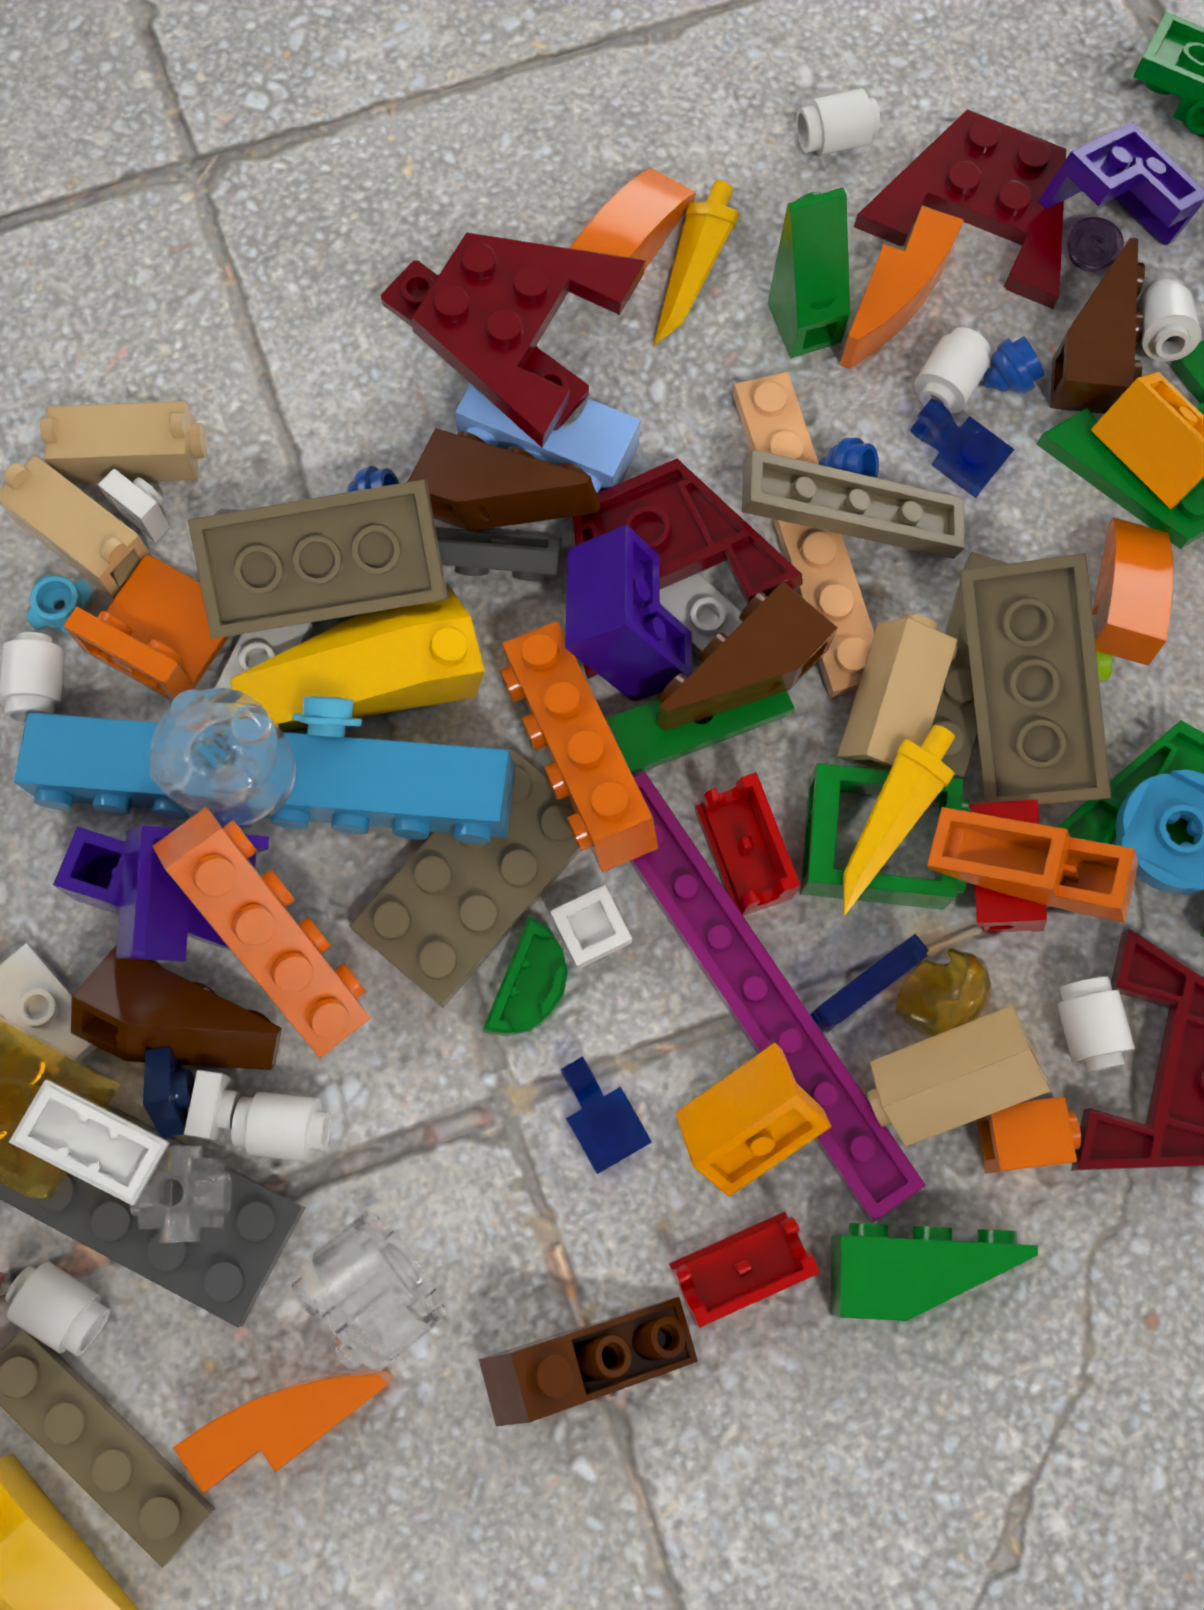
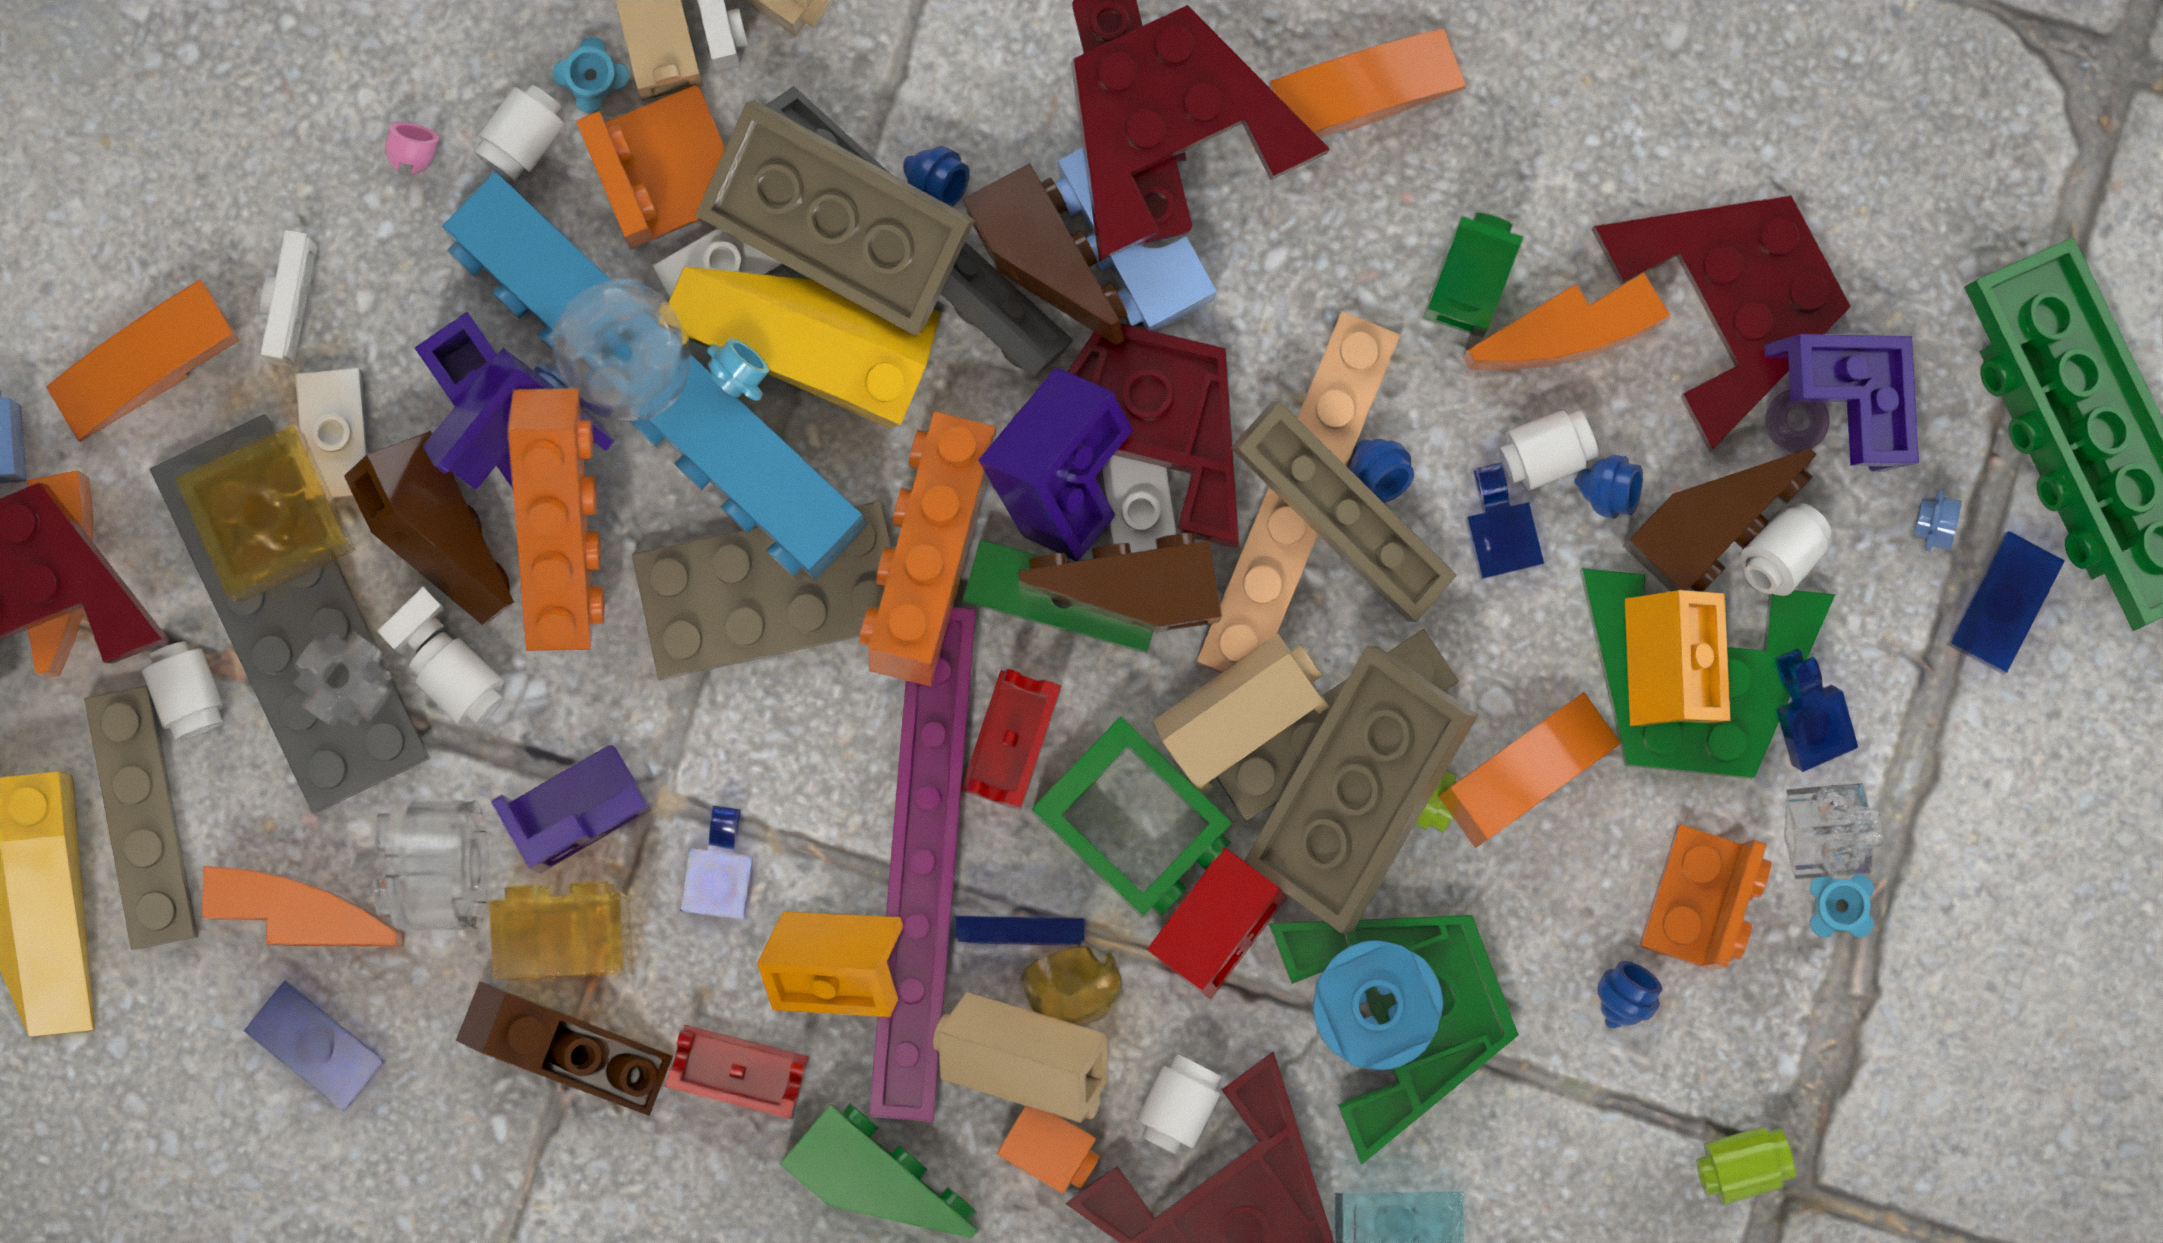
camera: 35 degrees right, 10 degrees up
white plate [9,1080,170,1206] -> none
dark blue plate [143,1046,195,1138] -> none
green tile [483,916,568,1037] -> none
white plate [550,885,632,970] -> none
yellow bar [653,180,740,347] -> none
white brick [796,88,880,156] -> none
yellow bar [843,725,955,916] -> none
orange slope [927,807,1138,923] -> none
none -> clear blue plate [244,981,386,1112]
none -> clear yellow brick [489,881,634,981]
none -> dark purple panel [491,745,652,874]

